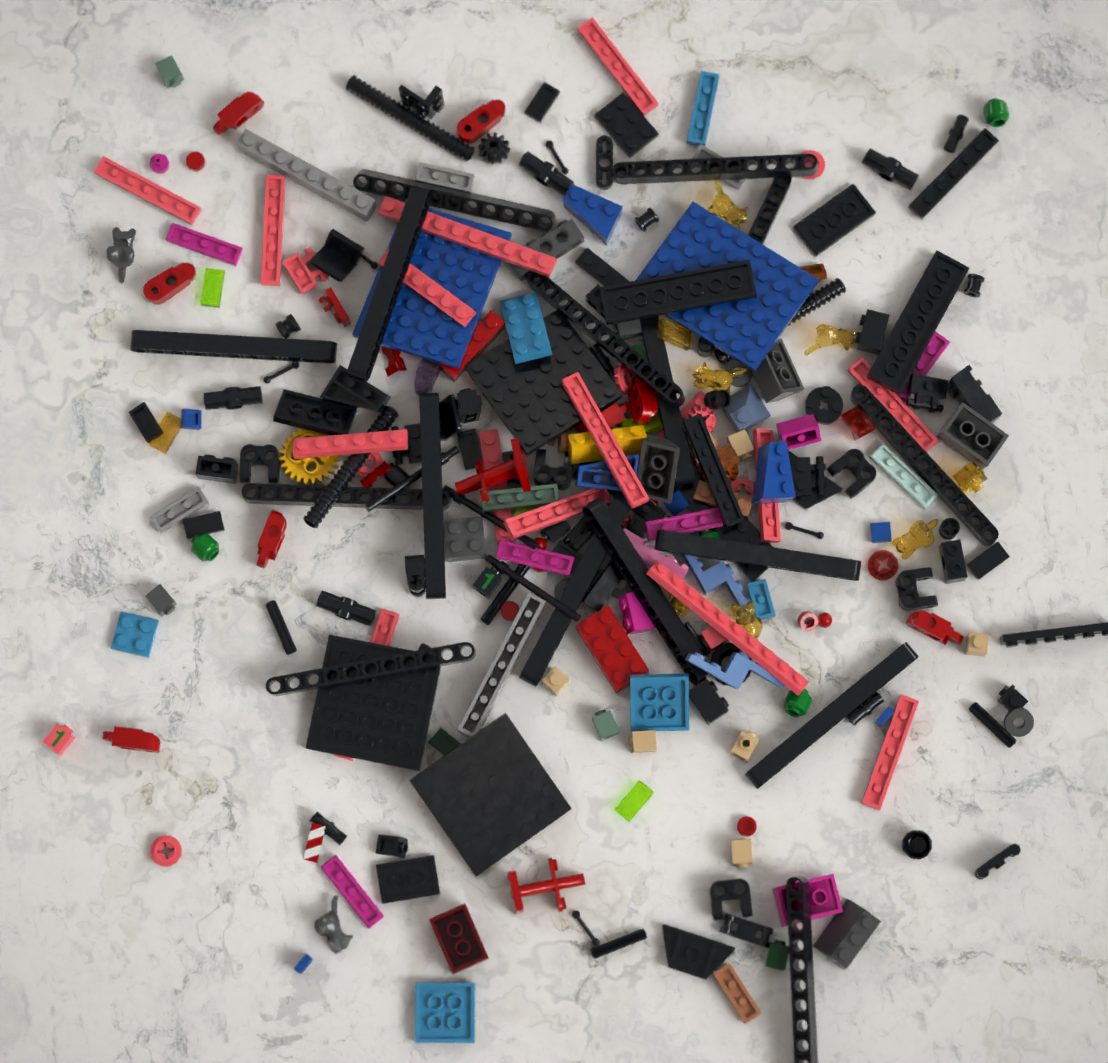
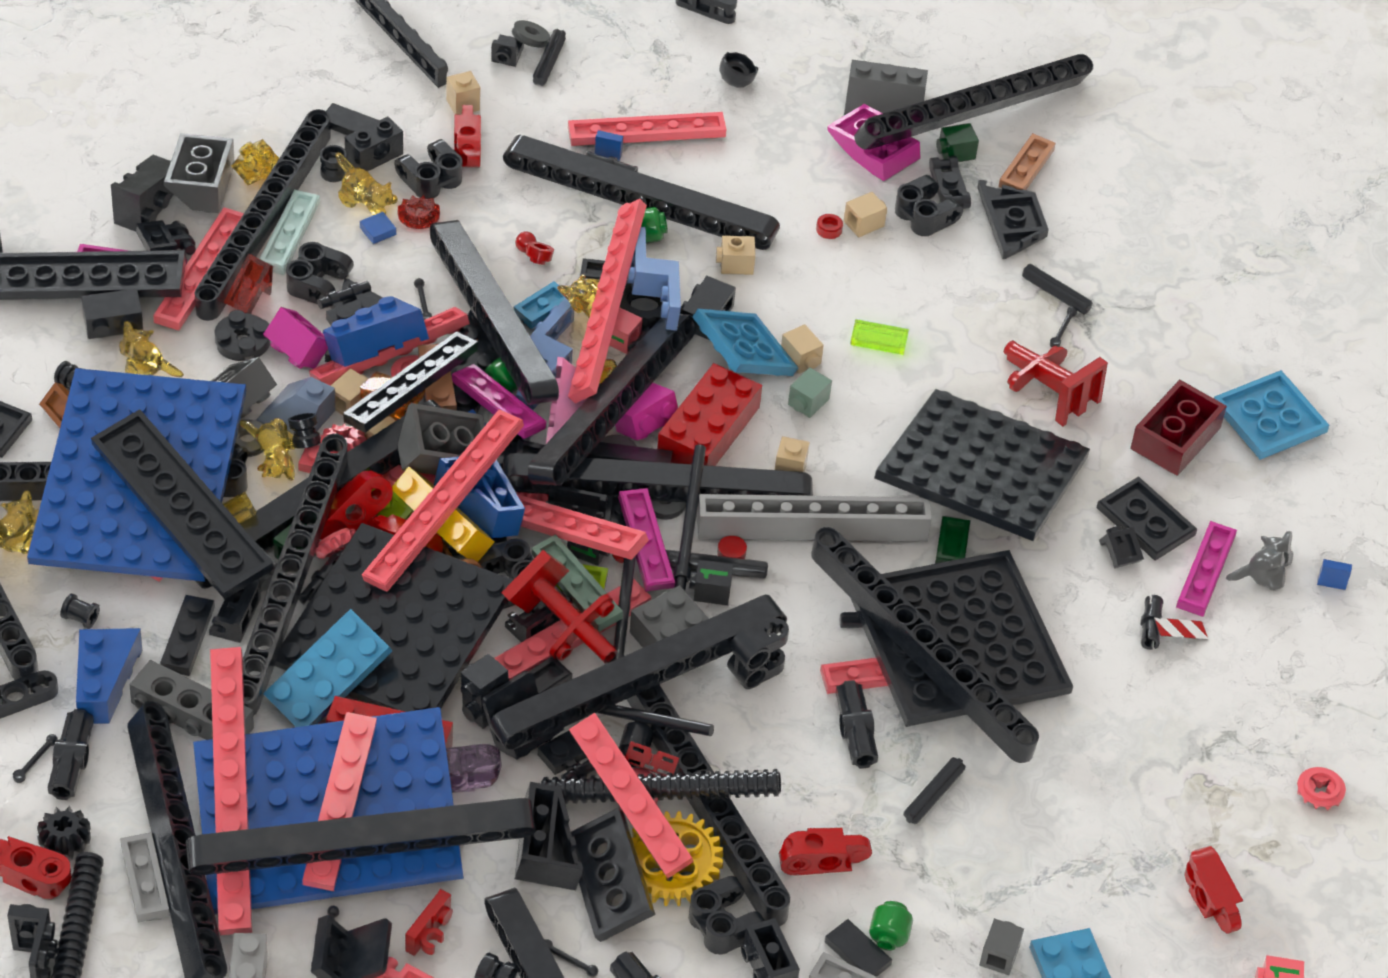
camera: 125 degrees left, 30 degrees down
none -> black tile [579,258,605,286]

